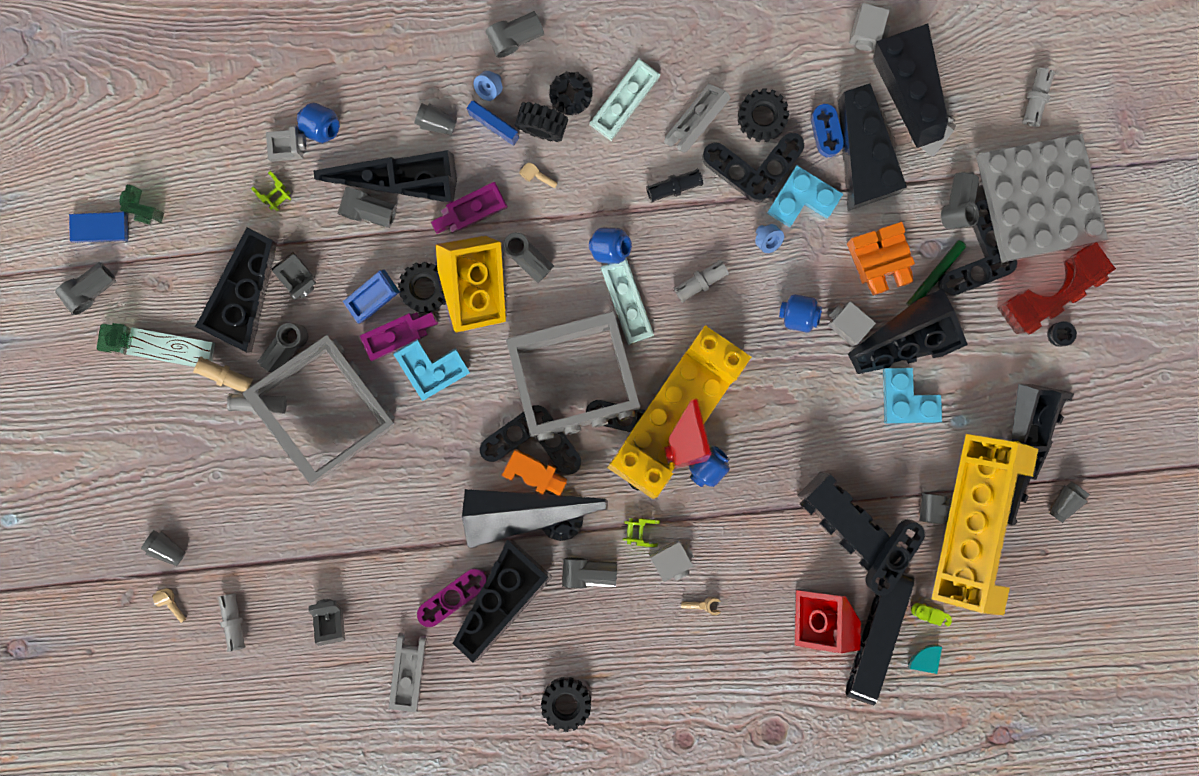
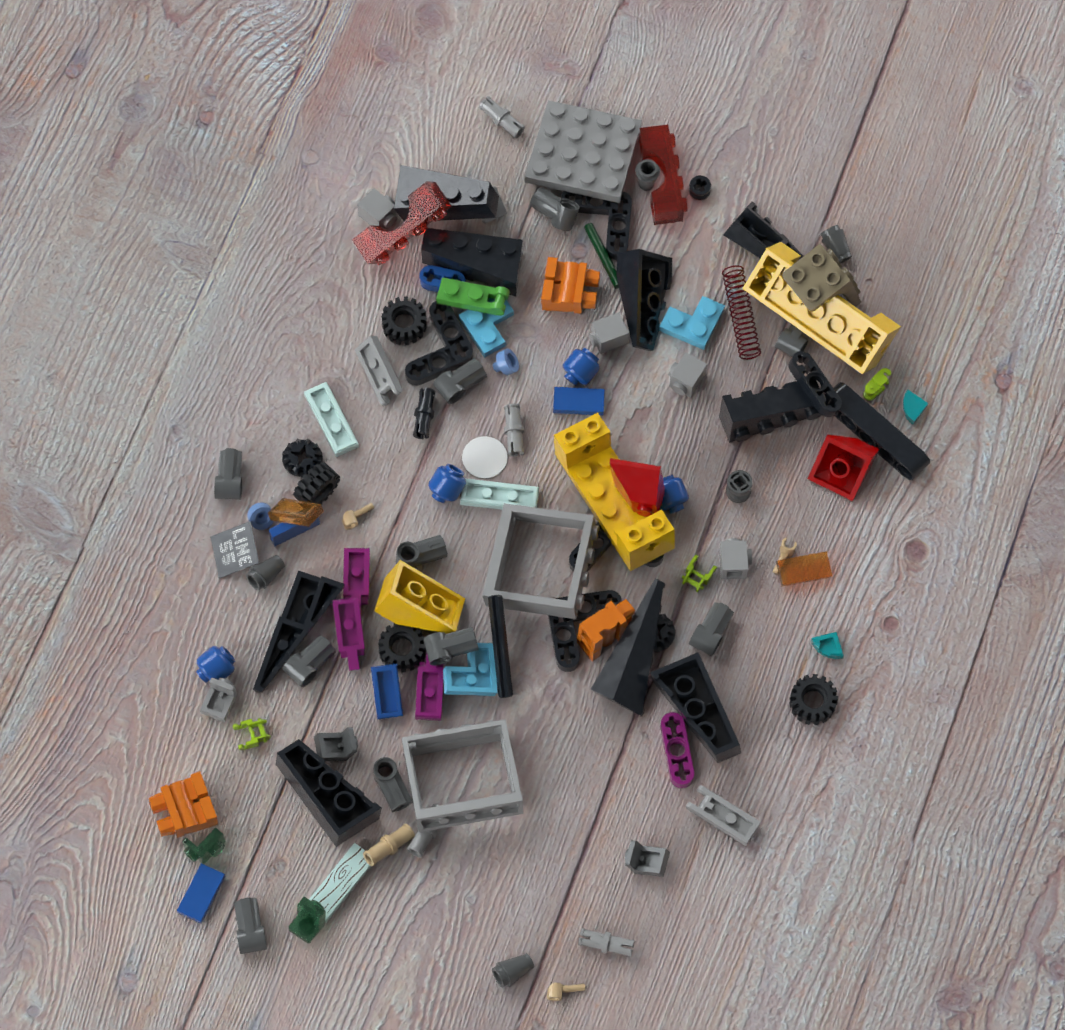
camera: 65 degrees left, 20 degrees down
none -> orange hips [148,771,218,838]
none -> sticker [210,521,259,579]
none -> clear orange tile [268,498,324,527]
none -> magenta hinge [332,597,365,671]
none -> clear red arch [352,181,452,265]
none -> dark grey piece [424,627,479,665]
none -> dark grey piece [433,358,487,404]
none -> bright green plate [436,277,510,316]
none -> white sticker [462,436,508,478]
none -> black axle [488,595,513,698]
none -> blue tile [553,387,605,416]
none -> dark grey cone [635,159,660,191]
none -> light grey brick [668,352,707,398]
none -> dark red piece [722,265,761,360]
none -> dark grey wheel [726,470,753,503]
none -> clear orange tile [776,551,832,587]
none -> dark tan bracket [782,243,861,311]
none -> teal tile [811,632,844,659]

